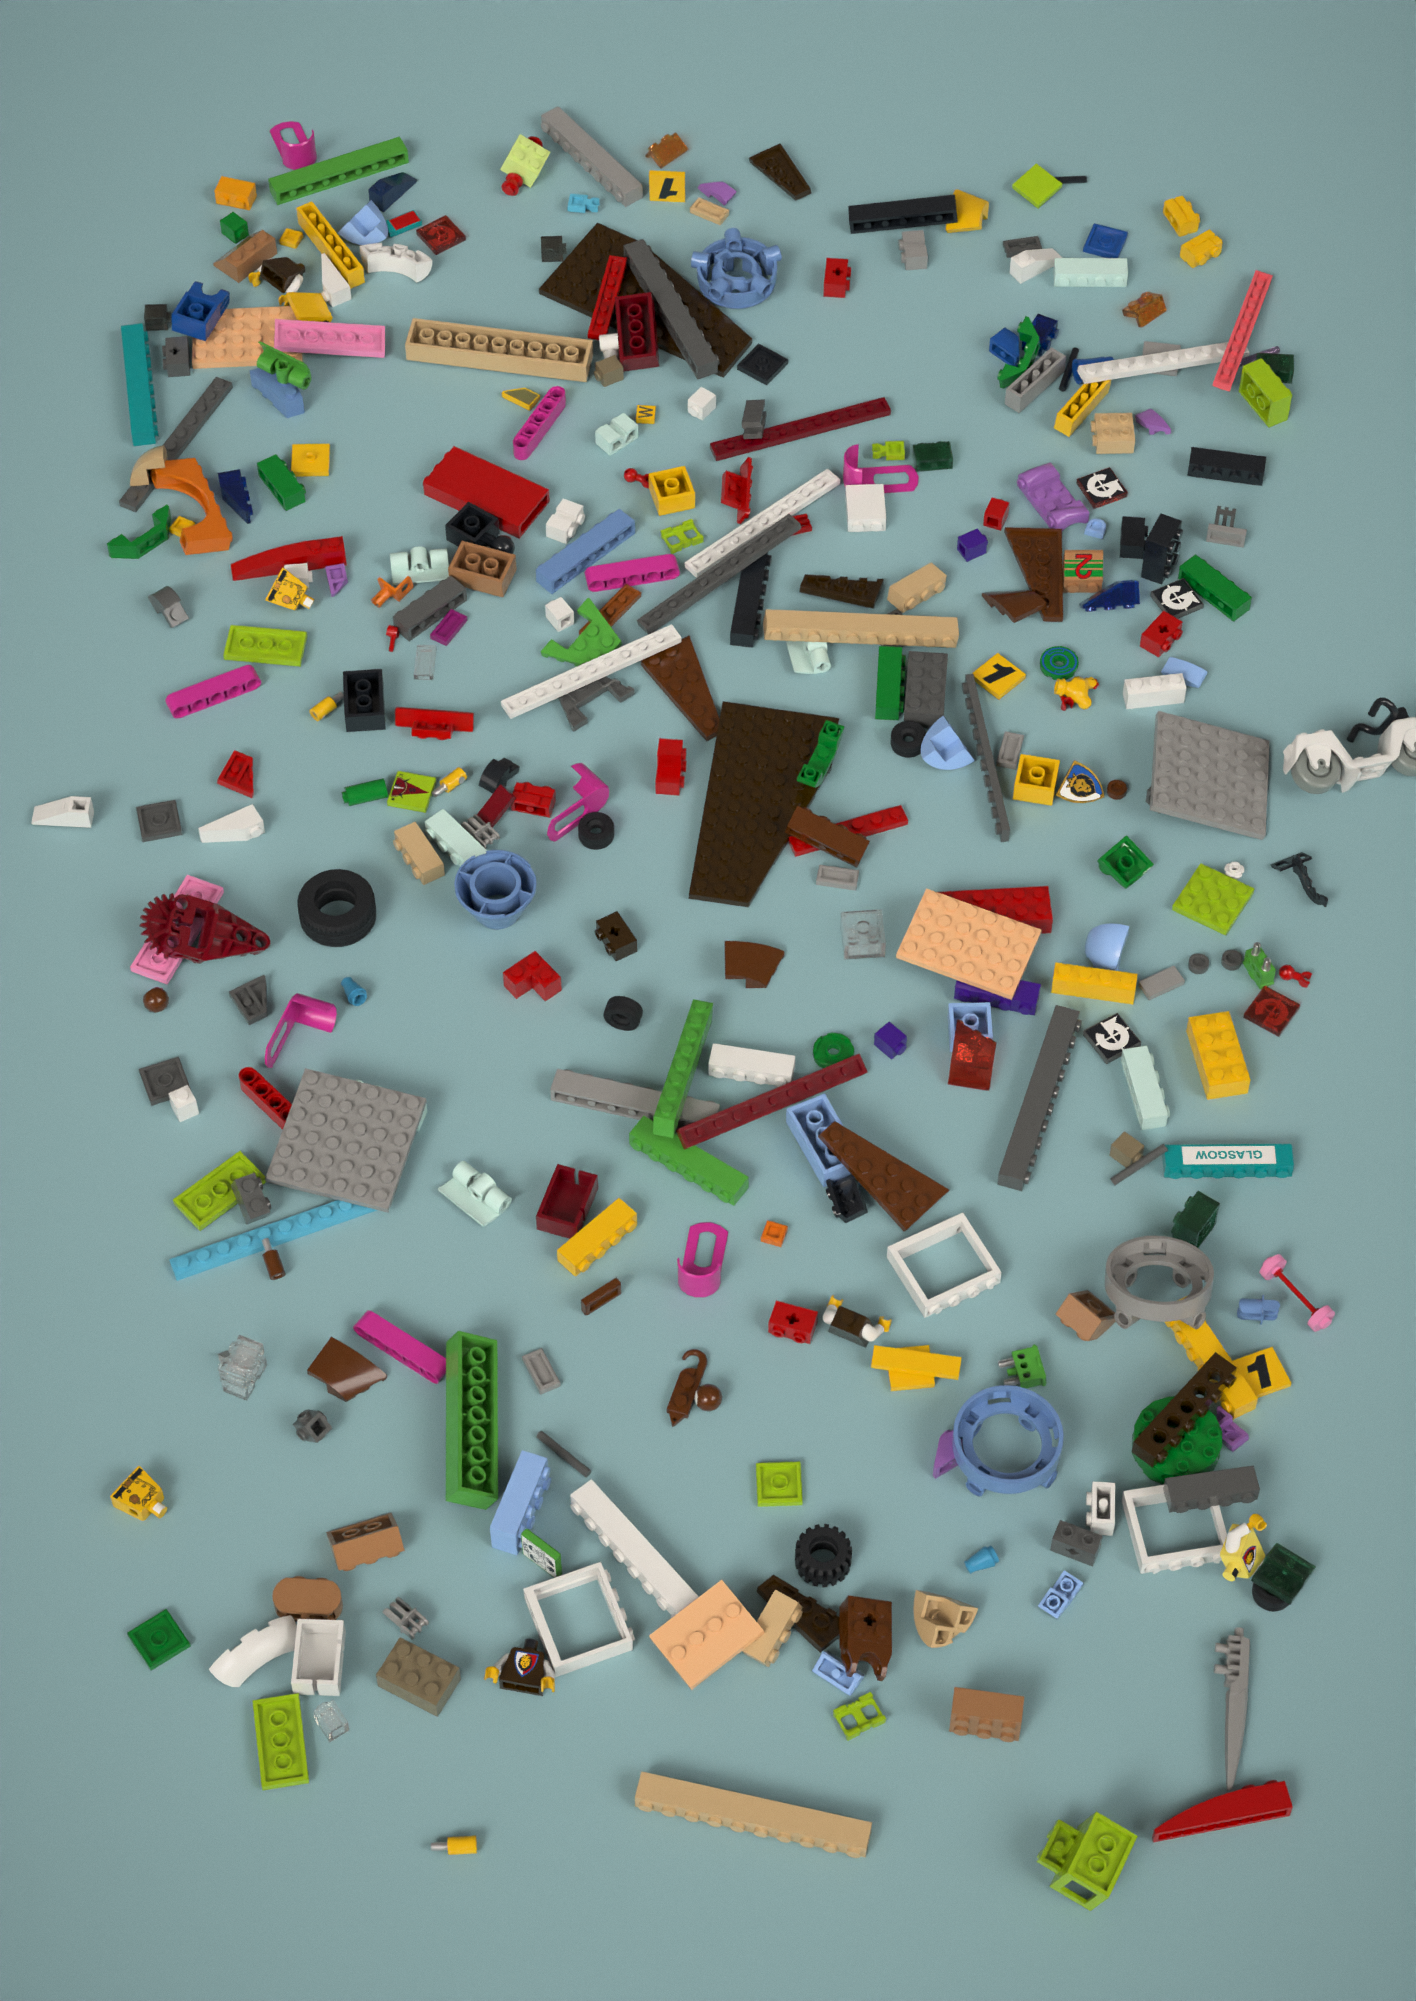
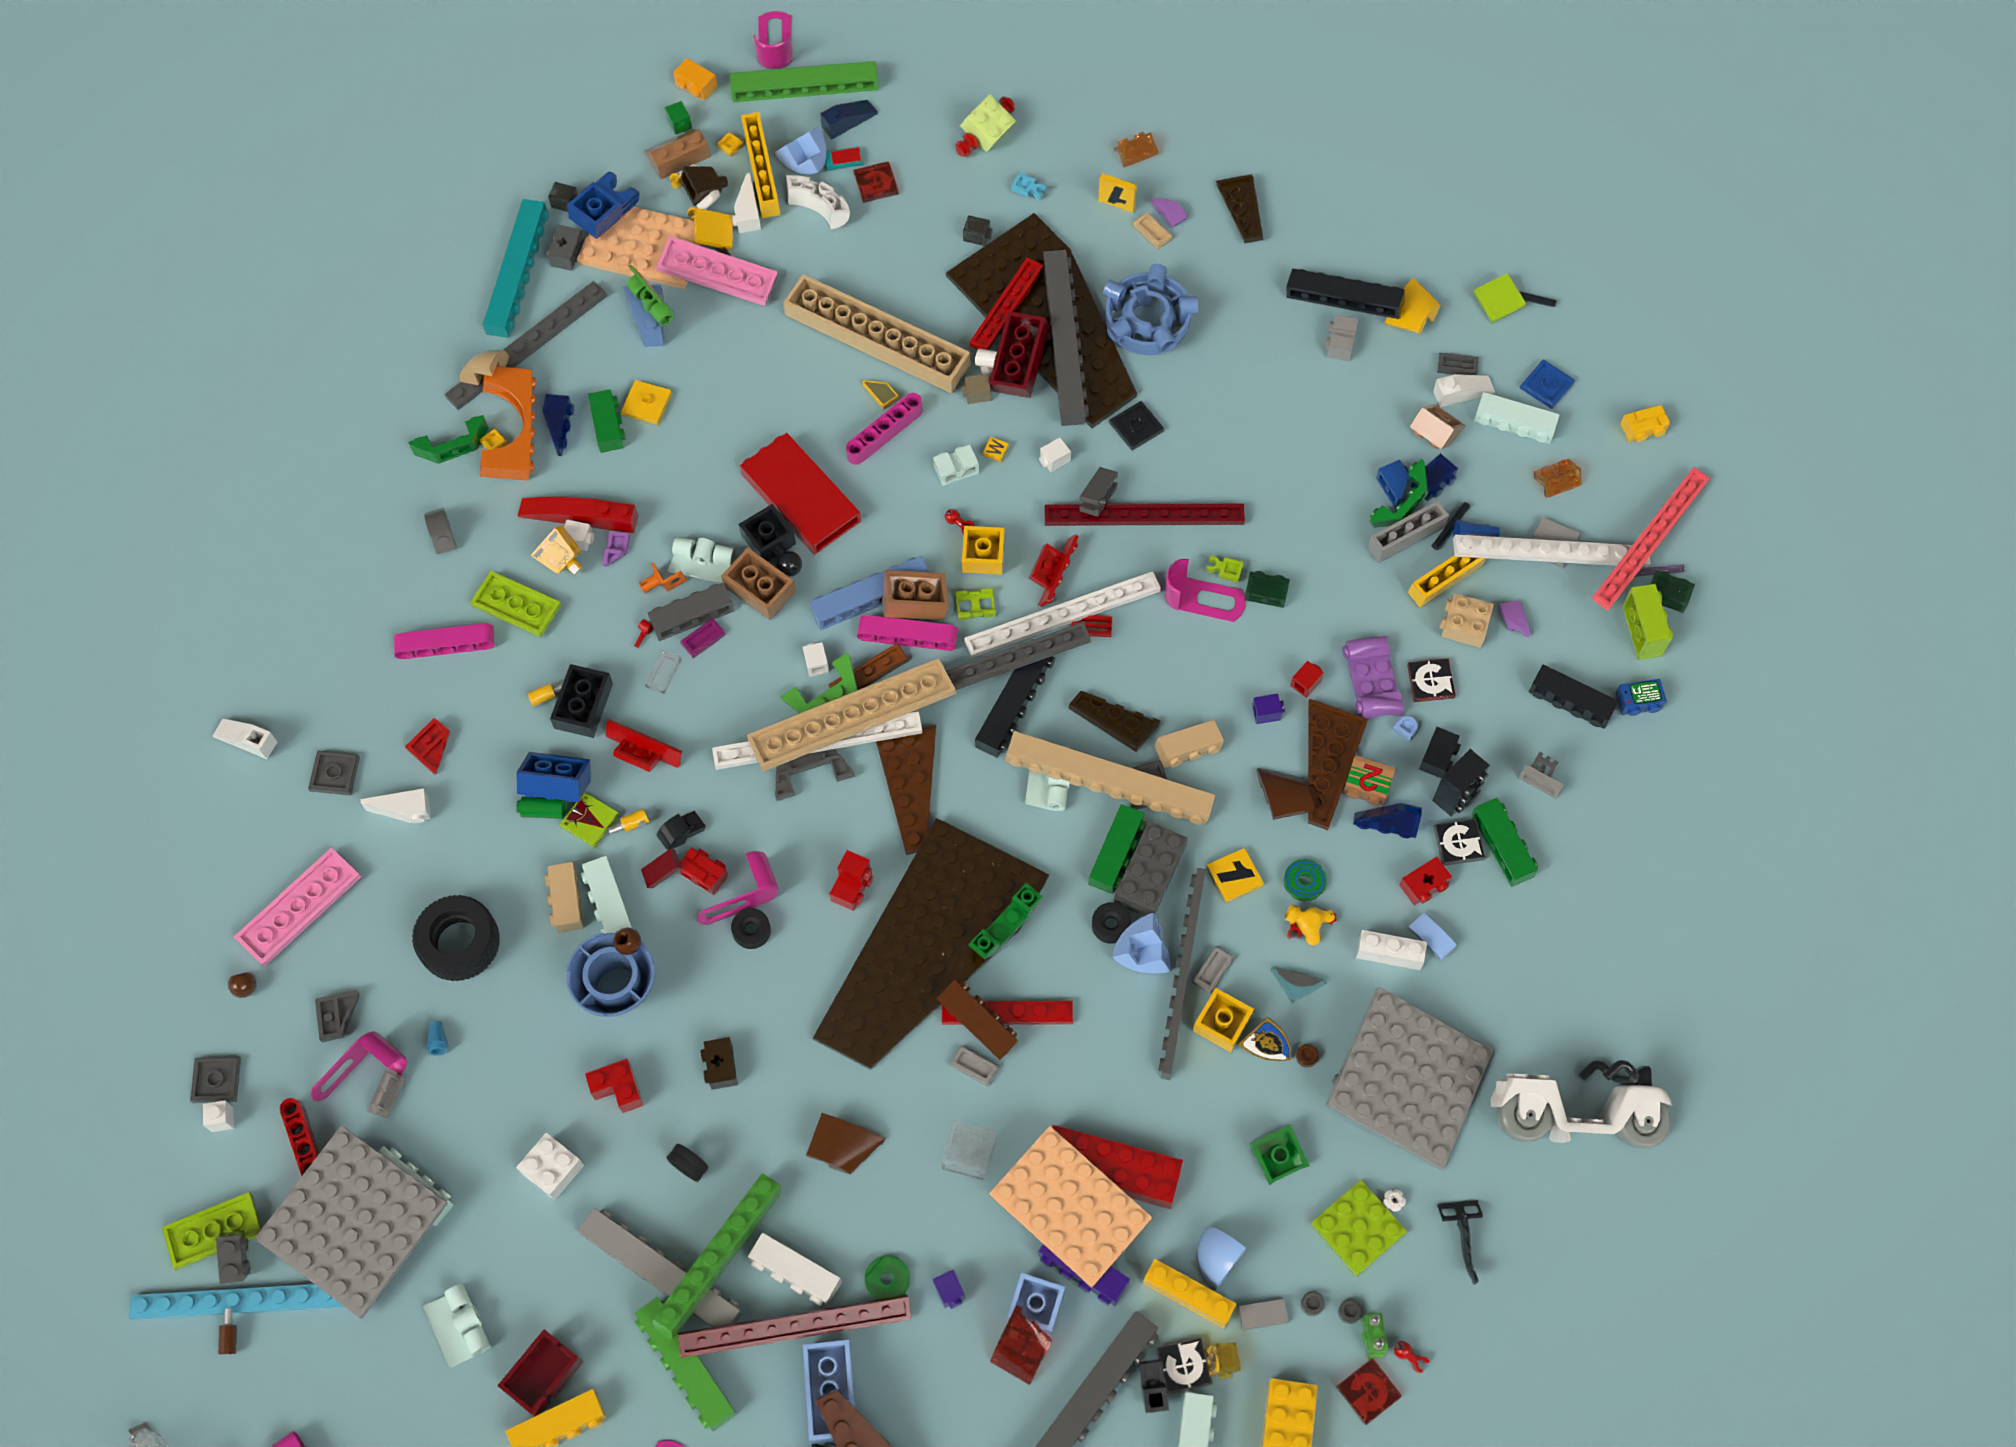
camera: 20 degrees right, 10 degrees up
dark red connector [139,893,270,964] -> none
light grey arm [461,814,500,849] -> none
light grey brick [541,106,643,207] -> none
white brick [546,498,585,544] -> none
red brick [823,258,851,298] -> none
white brick [845,484,886,532] -> none
yellow brick [1163,196,1200,237] -> none
none -> light grey hinge [367,1069,406,1119]
none -> blue brick [516,752,591,802]
none -> white brick [516,1133,584,1201]
none -> reddish brown piece [613,927,641,955]
none -> tan plate [747,658,956,772]
none -> medium nougat slope [882,570,949,620]
none -> black brick [1138,1359,1169,1413]
none -> clear yellow brick [1204,1342,1241,1380]
none -> tile [1271,966,1327,1003]
none -> slope [1410,404,1466,449]
none -> brick [1615,679,1667,716]

